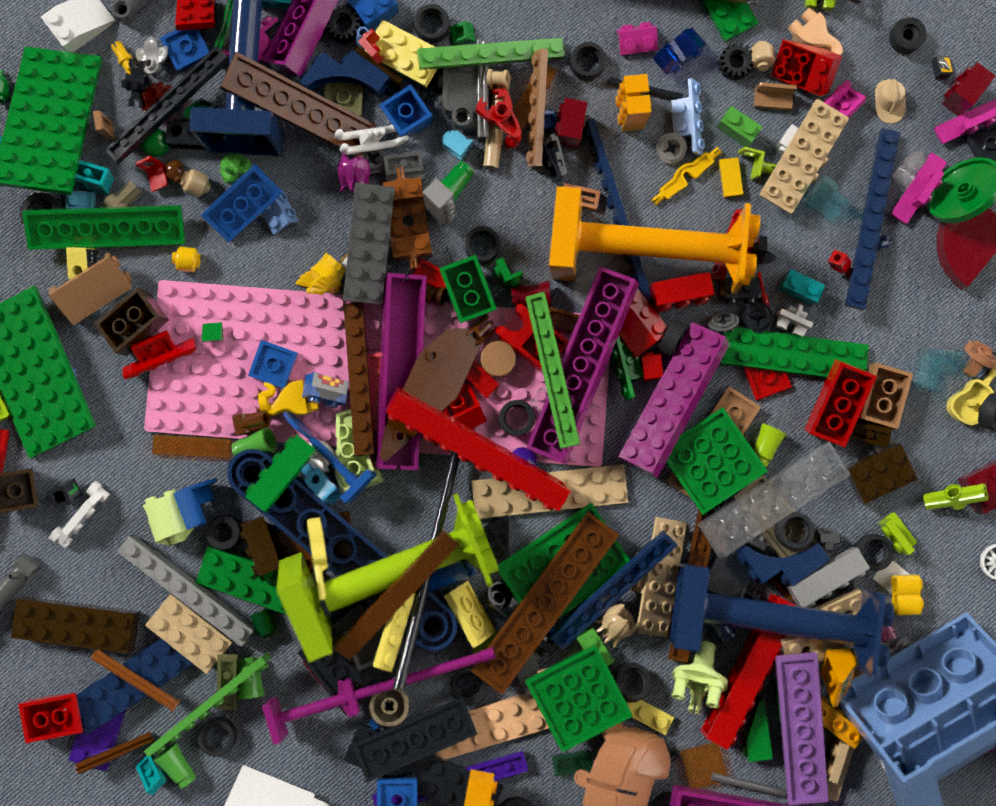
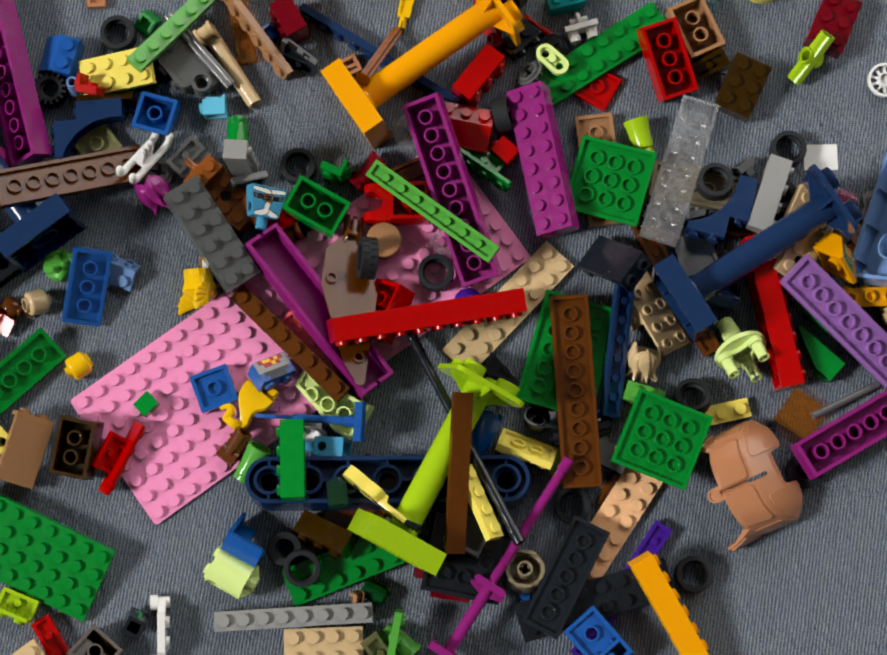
camera: 30 degrees left, 5 degrees down
clear orange tile [152,435,232,458] -> none
red tile [466,360,500,399] -> none
red animal [475,89,521,149] -> none
clear green plate [552,749,593,776] -> none
lime bracket [878,512,917,555] -> none
yellow brick [891,574,924,615] -> none
none -> dark grey tile [227,170,269,191]
none -> dark azure torso [246,183,287,230]
none -> black tyre [283,548,321,588]
none -> clear green brick [326,478,349,509]
none -> medium nougat hand [349,590,365,603]
none -> dark orange axle [356,26,403,86]
none -> black tyre [356,236,379,280]
none -> yellowish green plate [536,43,569,76]
none -> black panel [577,235,652,293]
none -> reddish brown pin [595,472,620,506]

